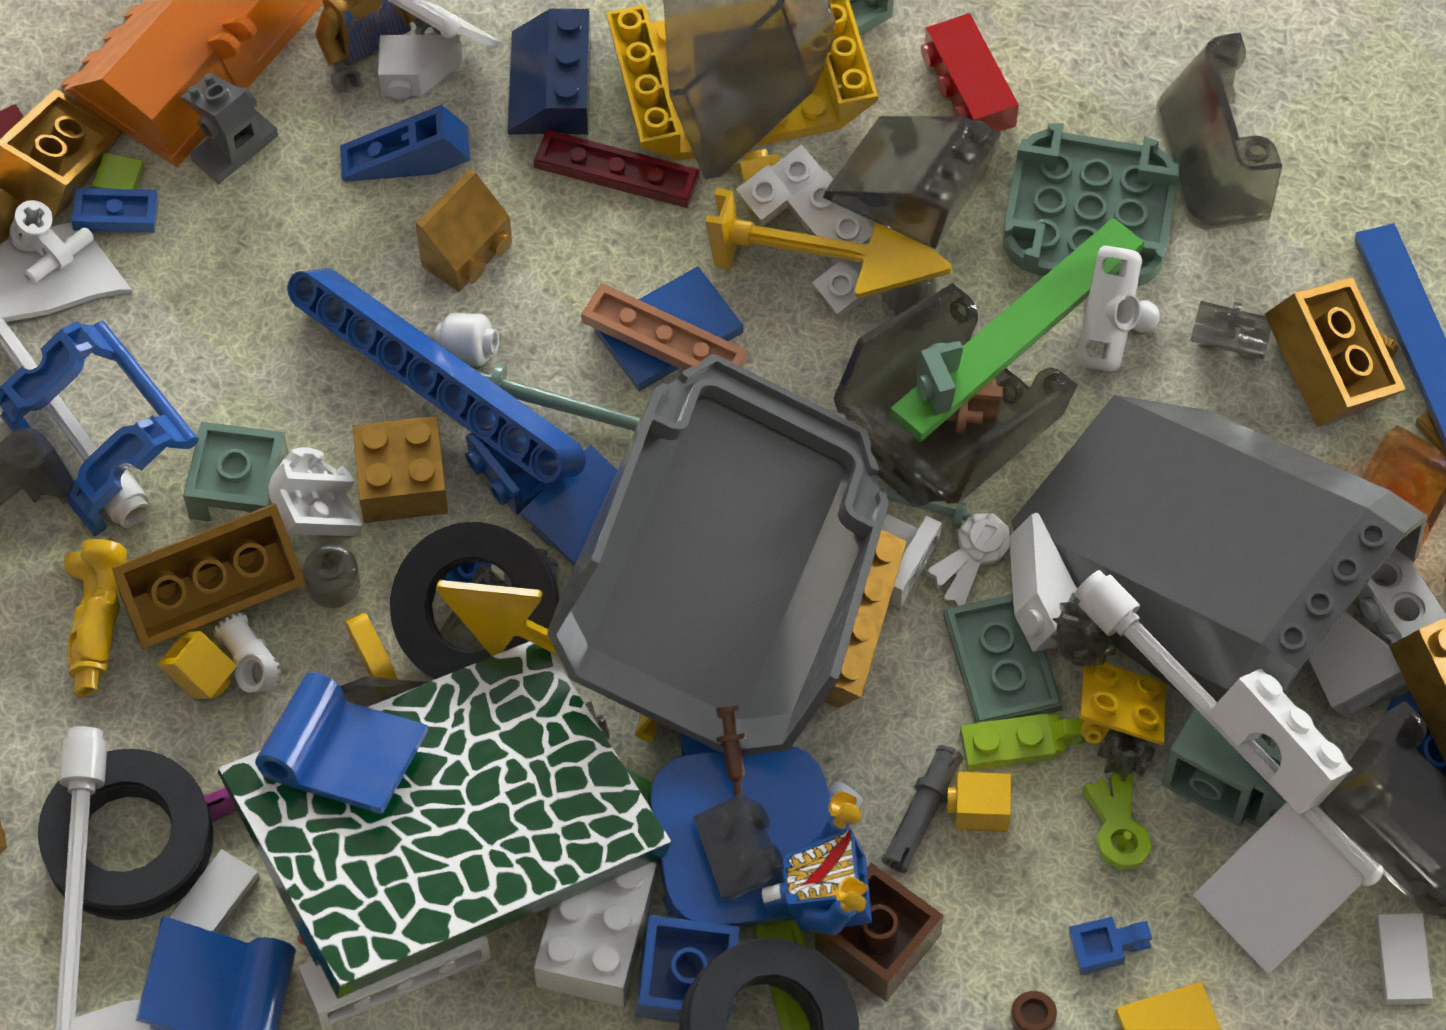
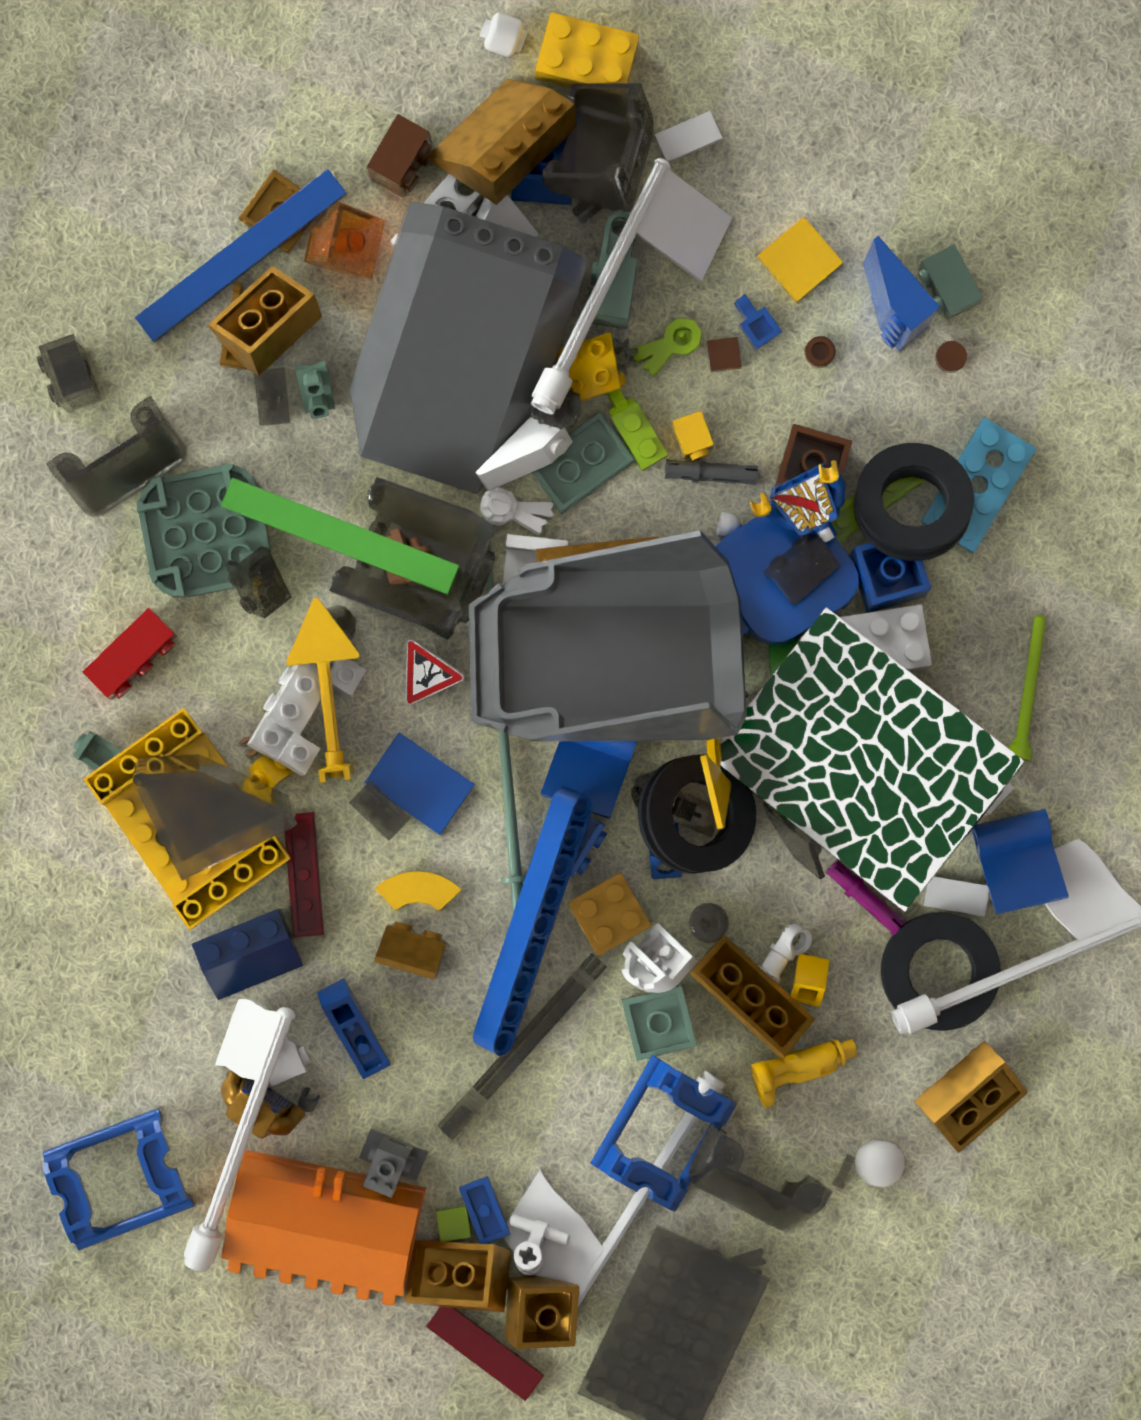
camera: 105 degrees left, 25 degrees up
blue door [255,672,428,814] -> none
yellow beam [344,612,398,691] -> none
white head [434,313,499,368] -> none
nougat plate [581,283,748,370] -> none
reddish brown piece [716,705,746,813] -> none
clear smoke slope [823,116,1001,249] -> none
sand green bracket [916,341,963,415] -> none
white piece [1077,246,1160,372] -> none
white arch [1208,668,1353,815] -> none
none -> clear smoke brick [37,334,103,413]
none -> clear smoke bracket [225,546,292,618]
none -> sand green hips [295,361,335,419]
none -> clear smoke hips [349,780,411,841]
none -> yellow tile [375,871,462,911]
none -> piece [406,639,465,705]
none -> clear smoke piece [437,953,607,1140]
none -> reddish brown tile [707,337,741,372]

